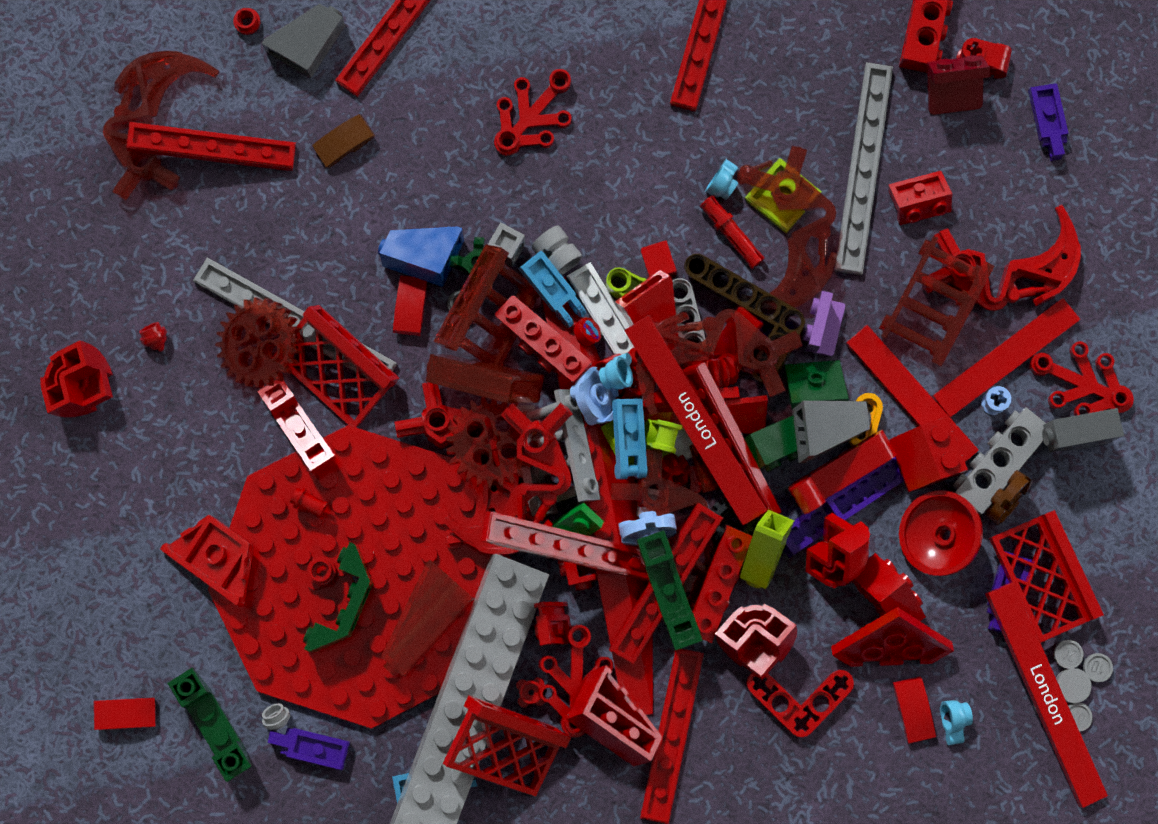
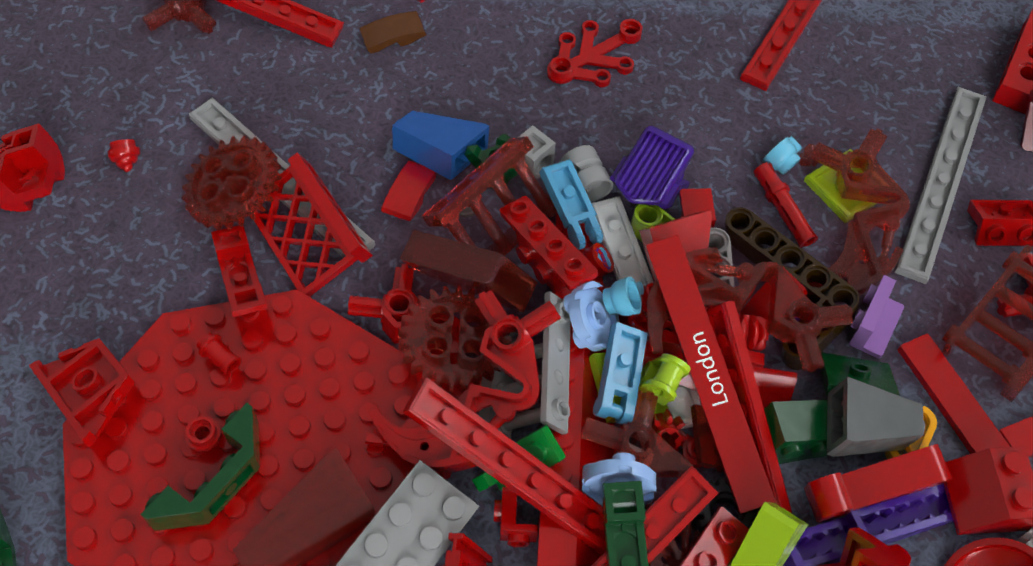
camera: 10 degrees right, 20 degrees down
none -> dark purple piece [609,126,694,209]

